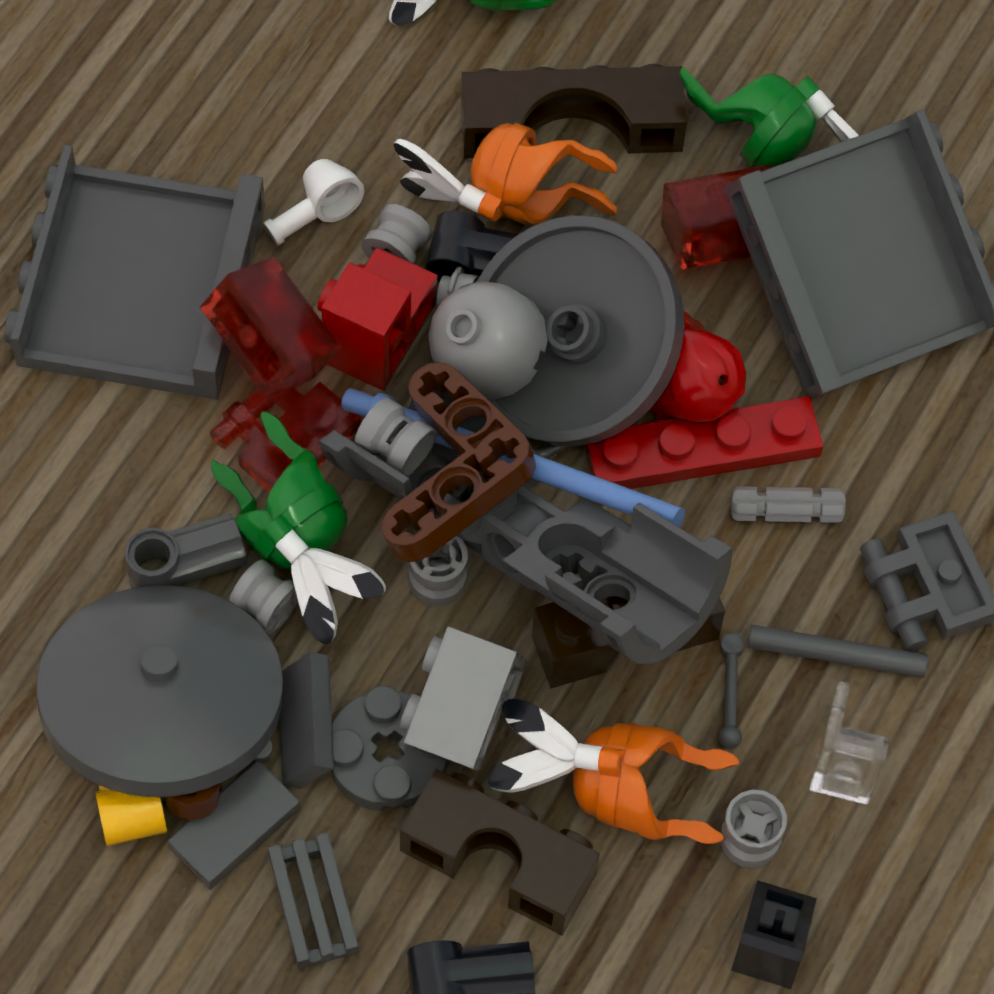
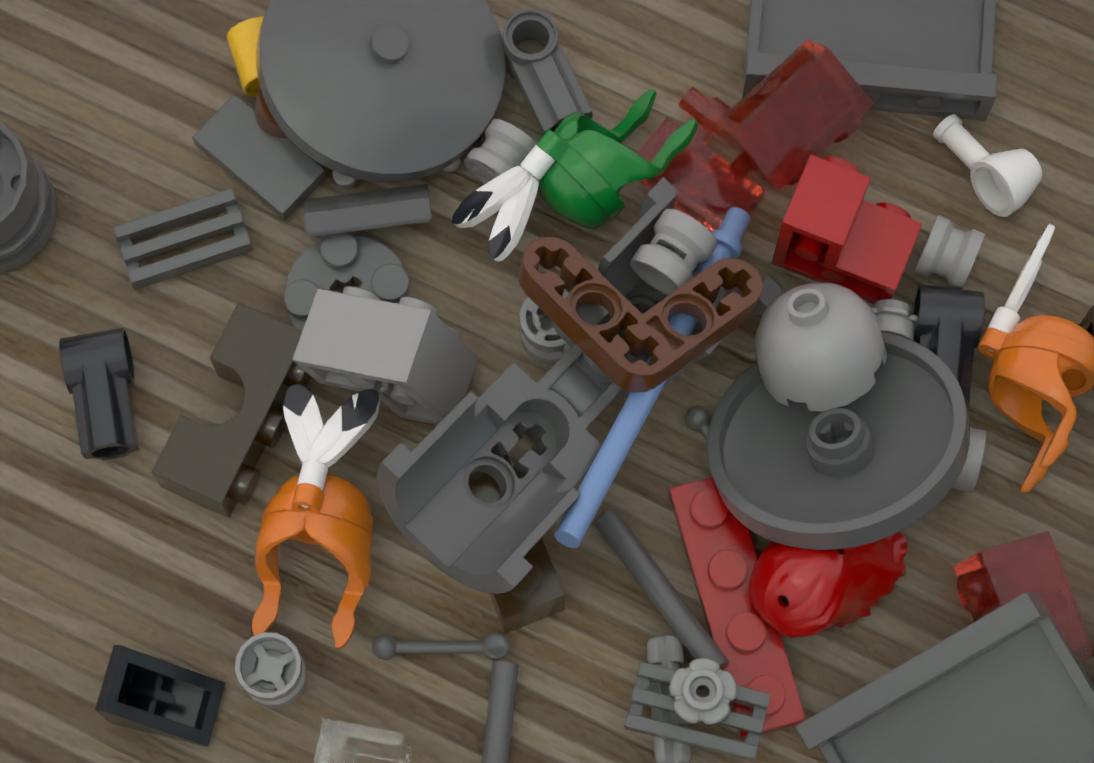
camera: 90 degrees right, 10 degrees up
none -> dark grey bar [595,510,730,671]
none -> dark grey tile [624,662,771,762]
none -> light grey plate [669,658,736,725]

